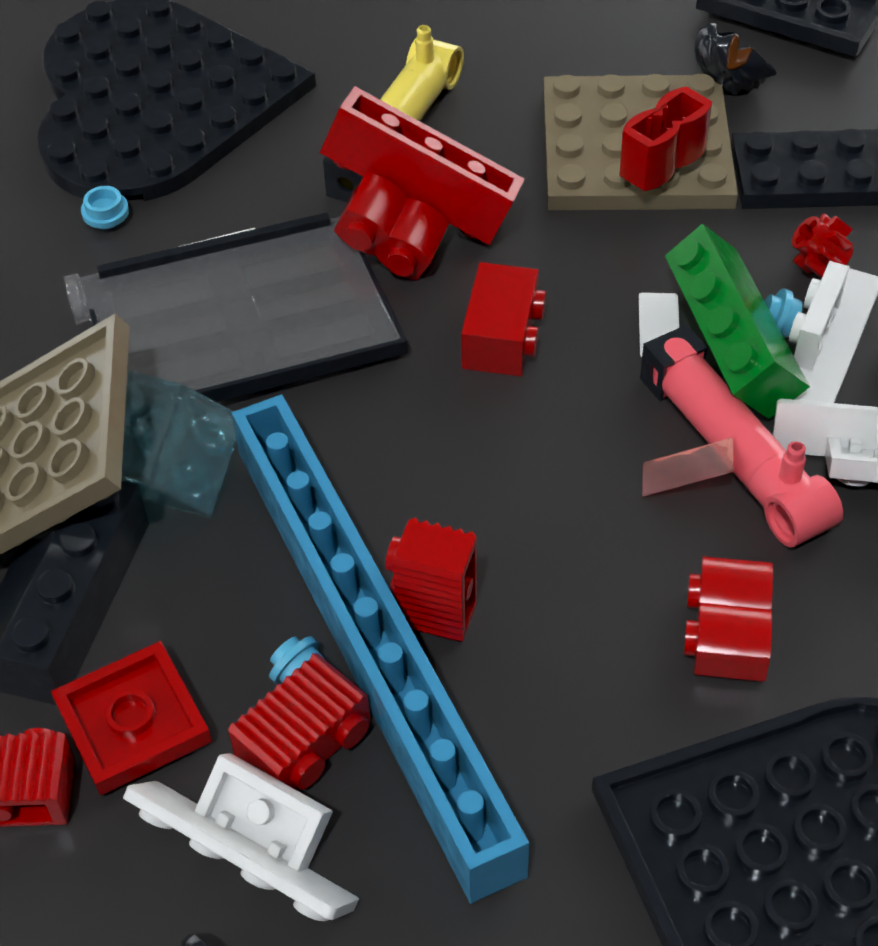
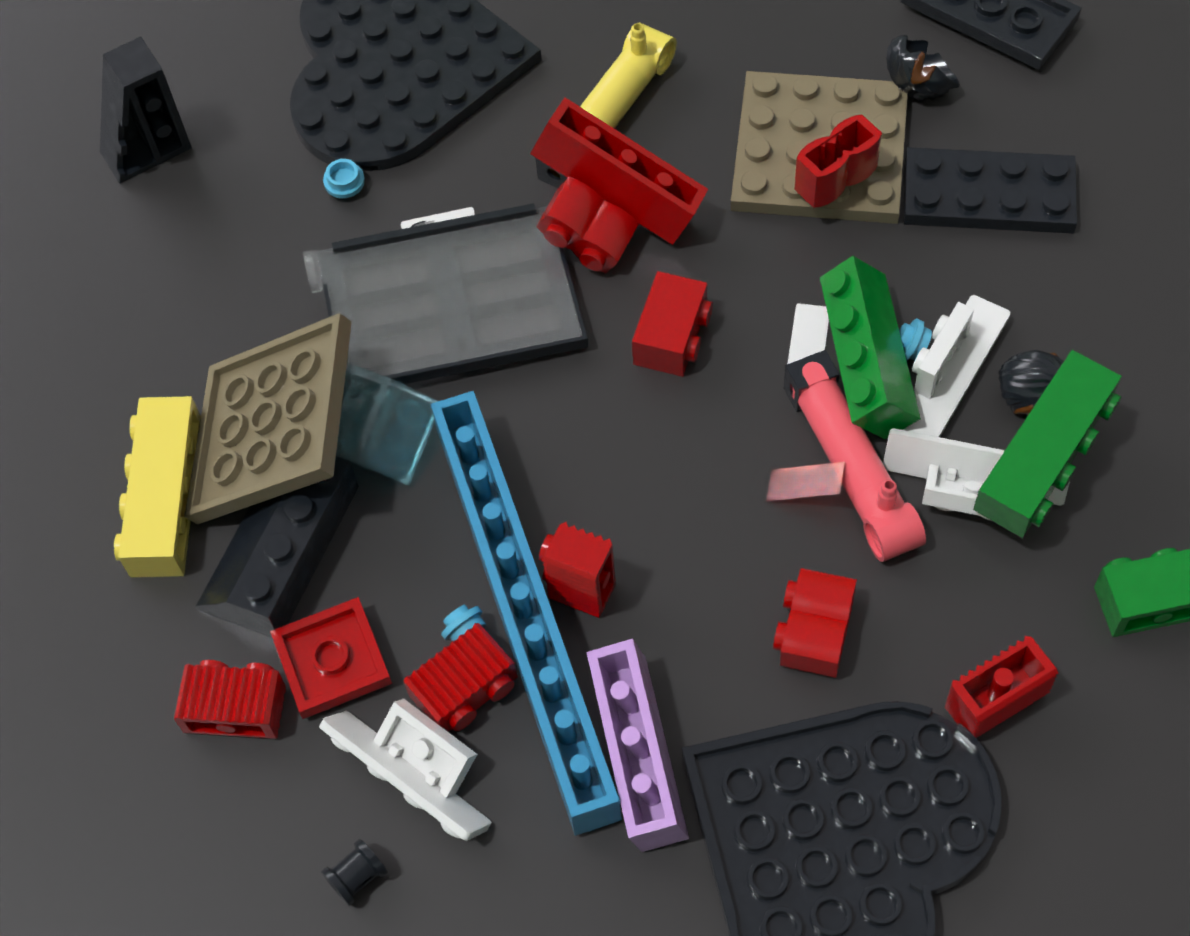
camera: 10 degrees right, 10 degrees up
red gear [792,213,853,277] -> none
none -> lavender brick [587,638,689,852]

